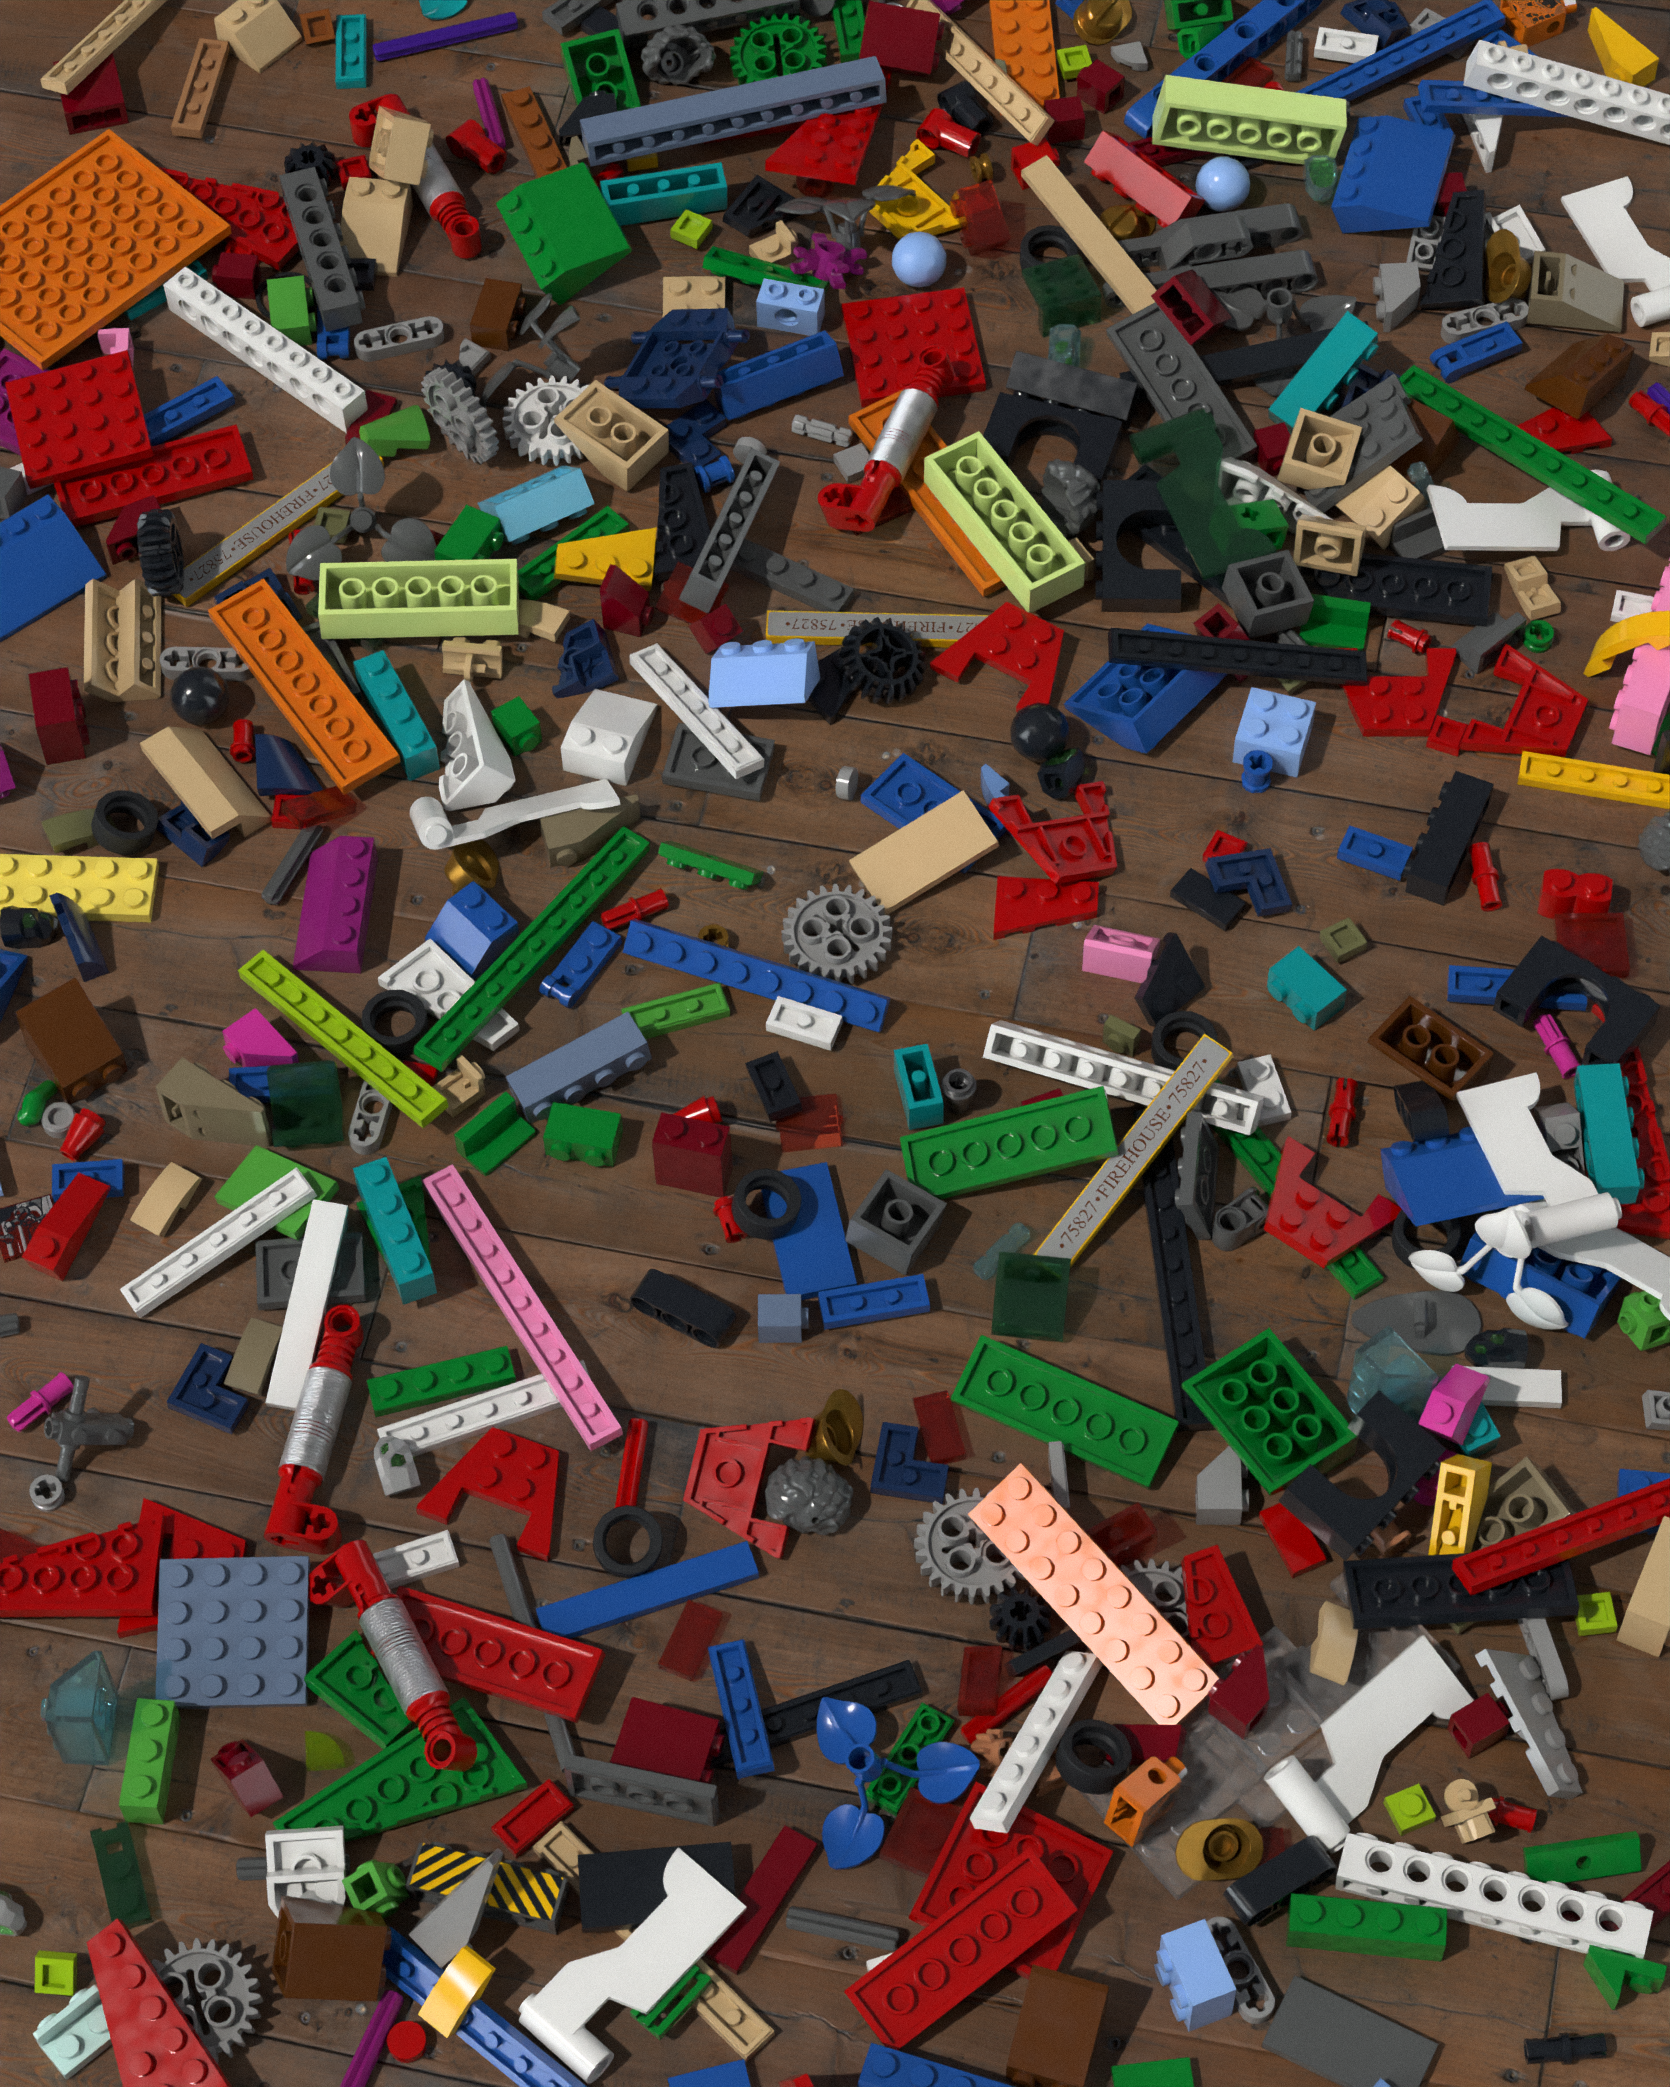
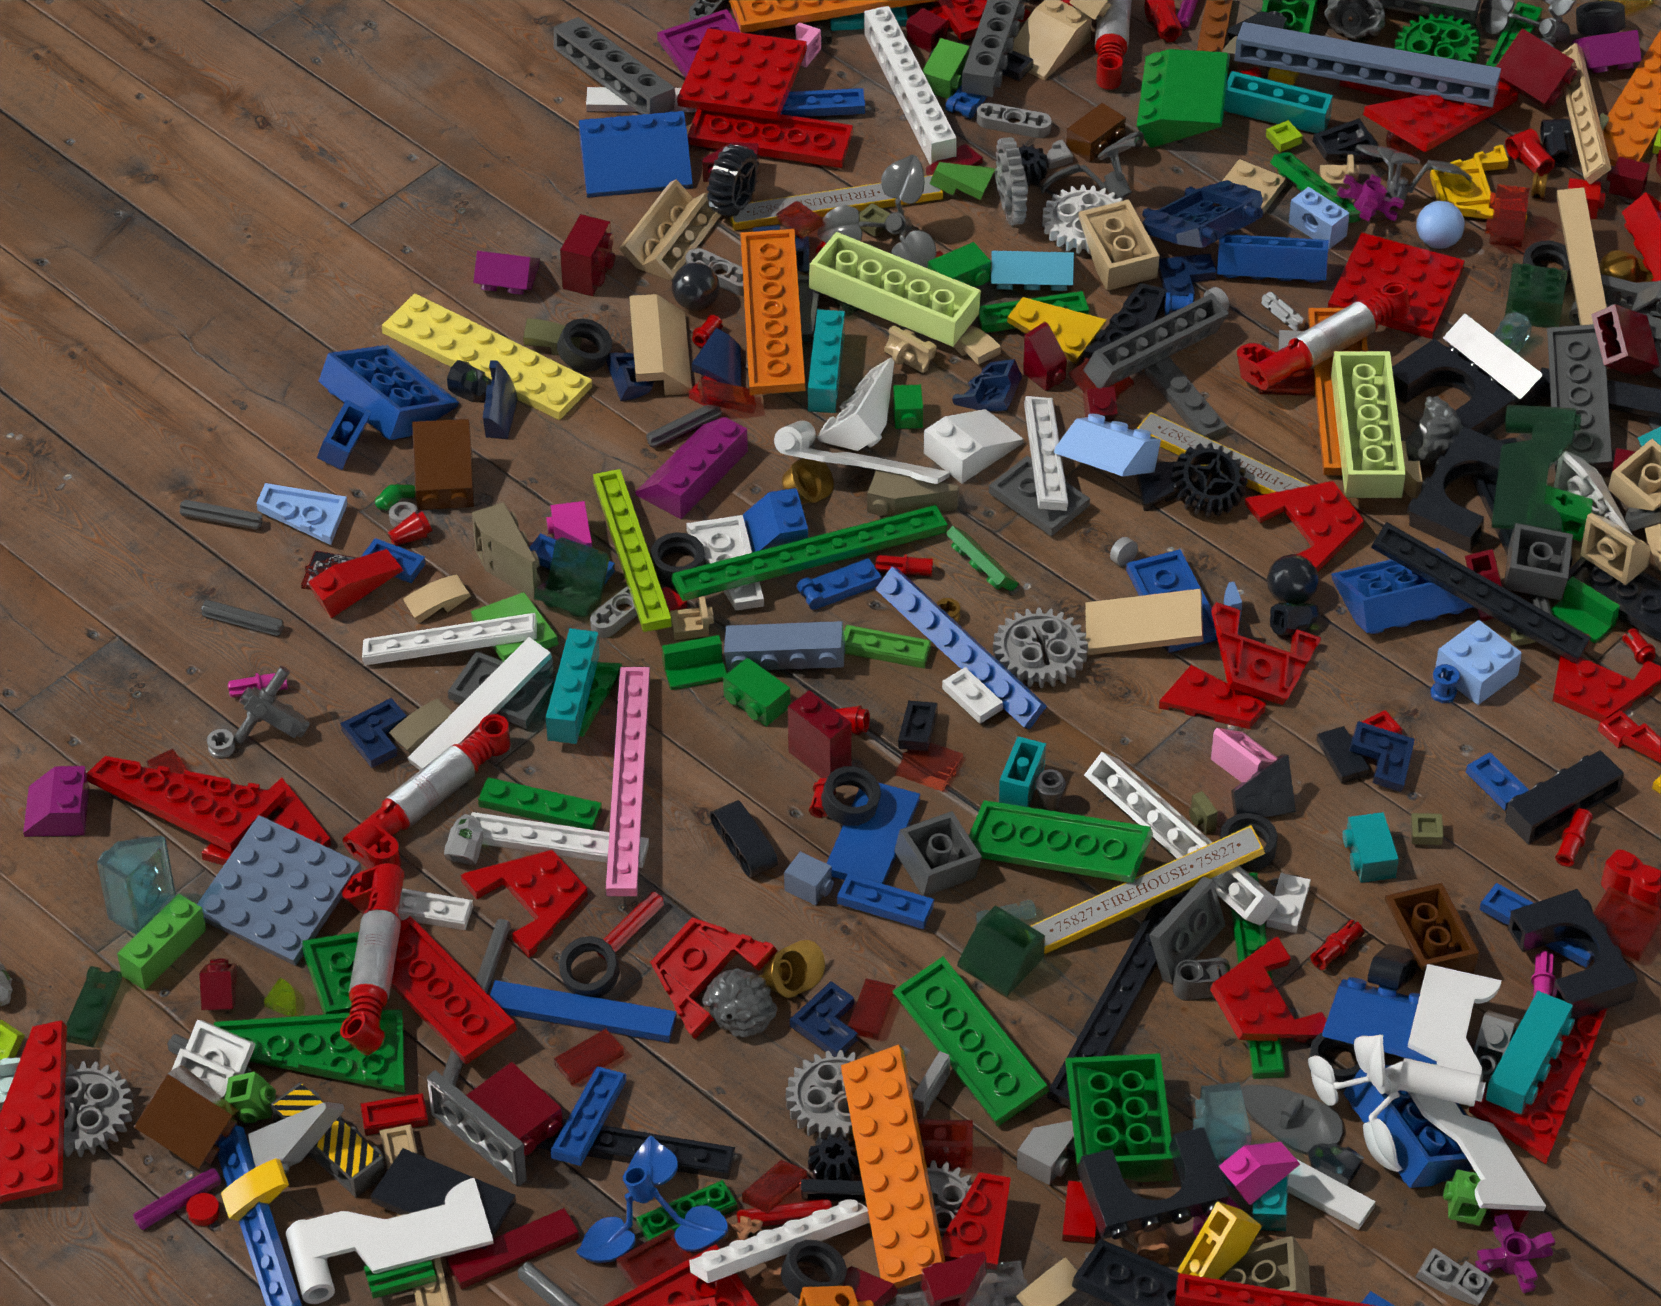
camera: 30 degrees right, 10 degrees down
none -> clear red tile [776,201,825,239]

